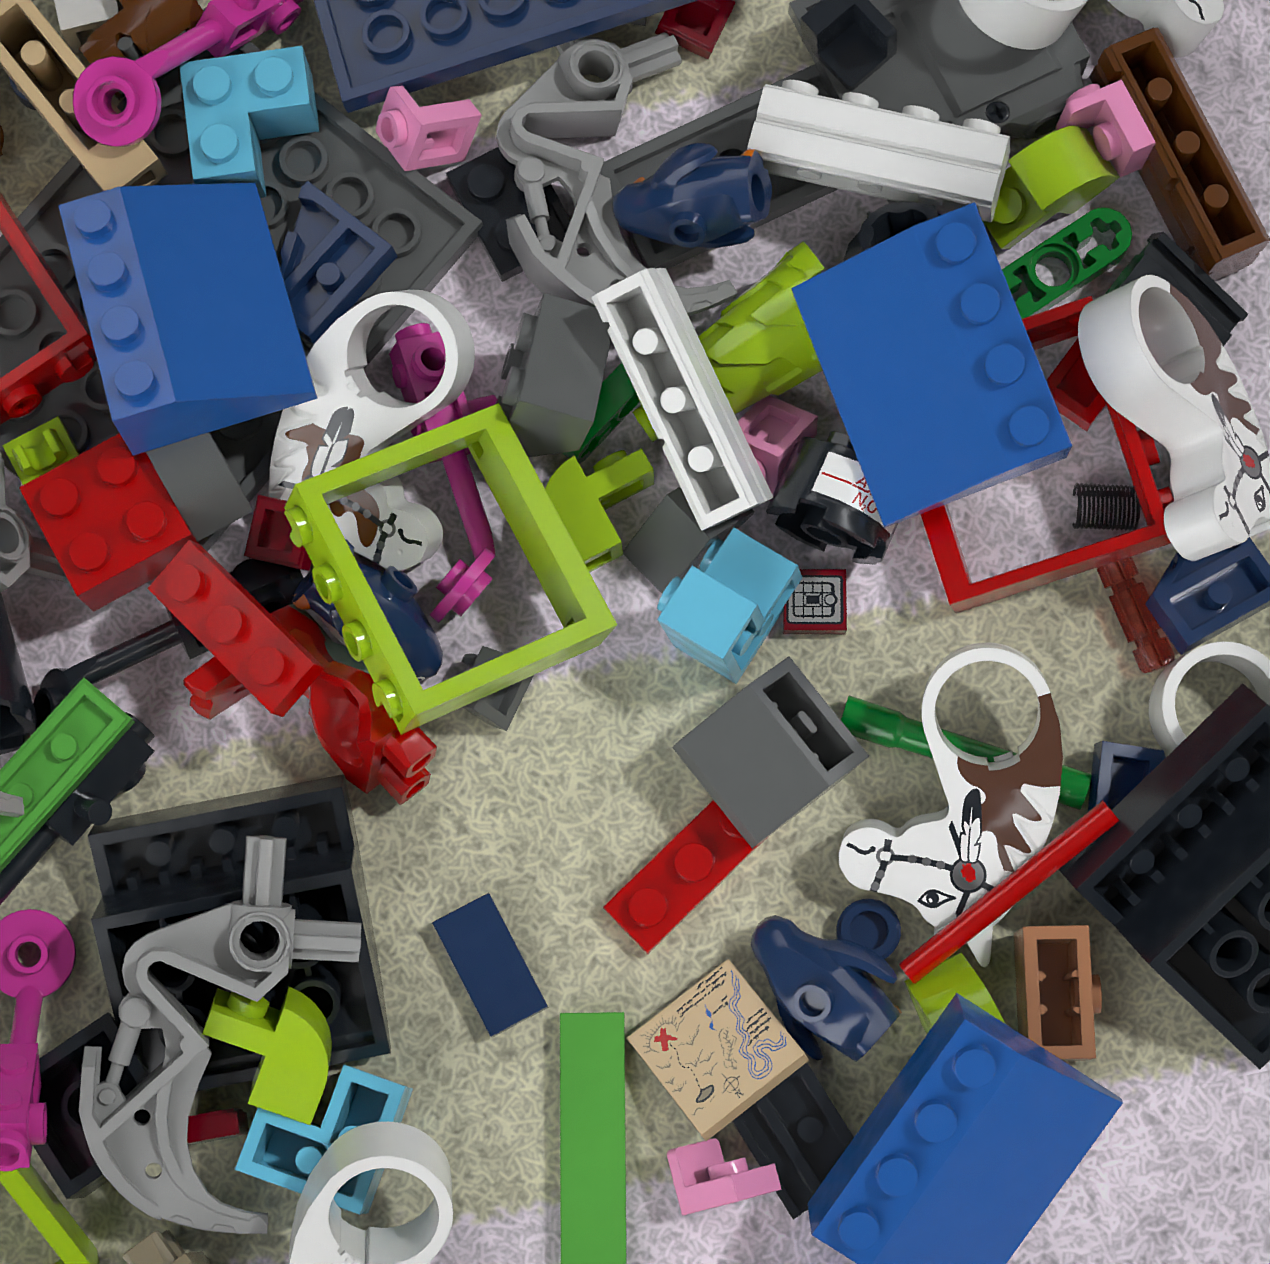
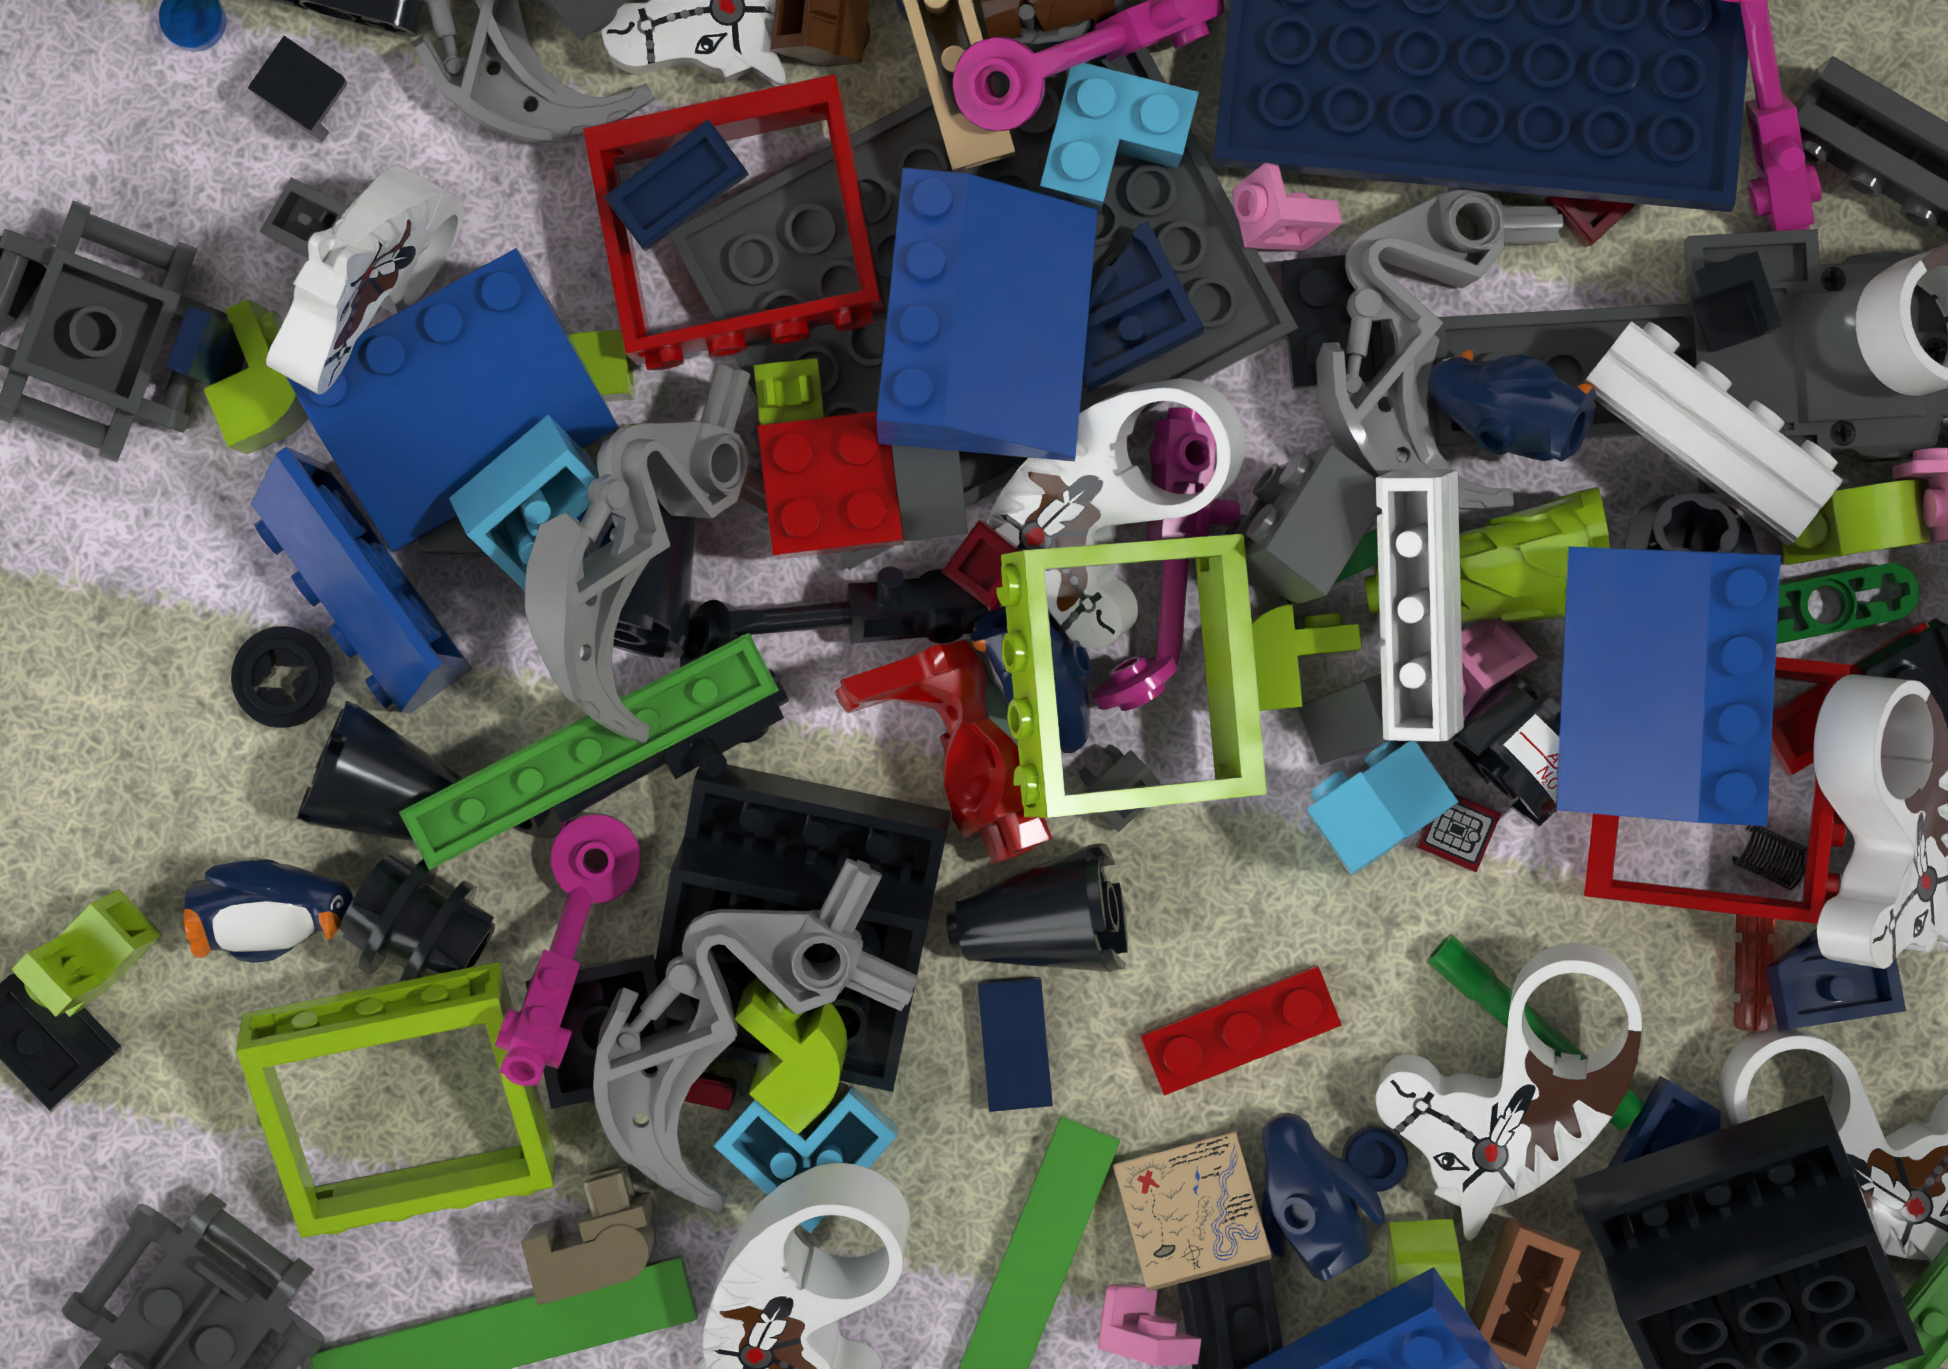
camera: 20 degrees right, 10 degrees up
red plate [147,540,325,717] -> none
dark grey slope [672,656,869,849] -> none
red bar [899,800,1119,984] -> none
none -> black cone [946,843,1128,972]

